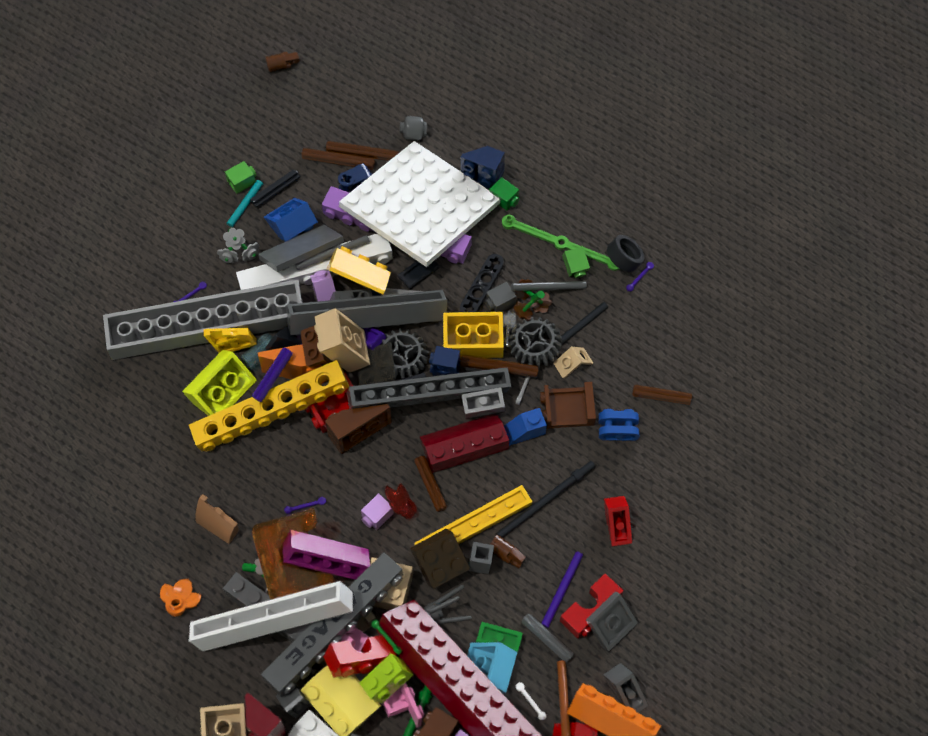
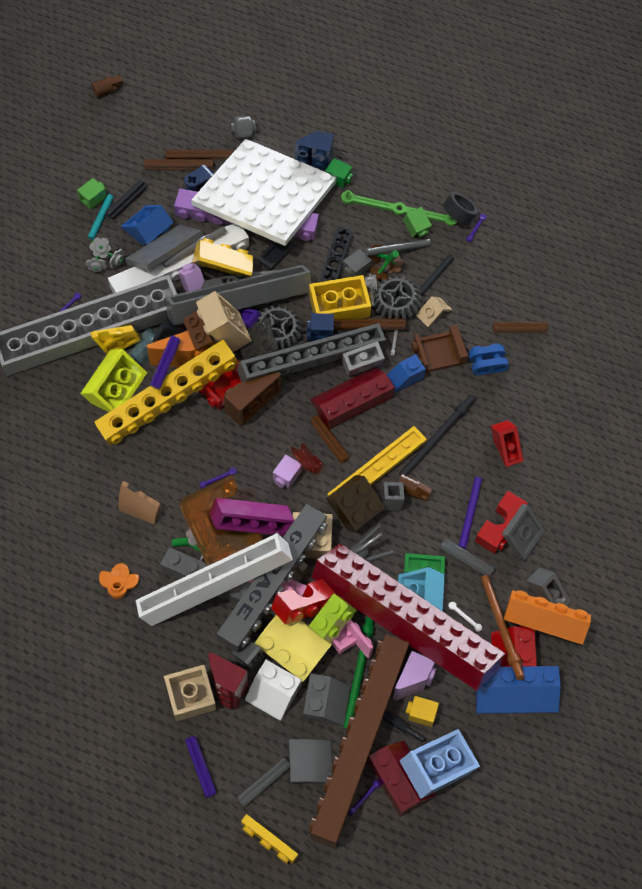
camera: 15 degrees left, 0 degrees up
green hinge [371,620,402,655] -> none

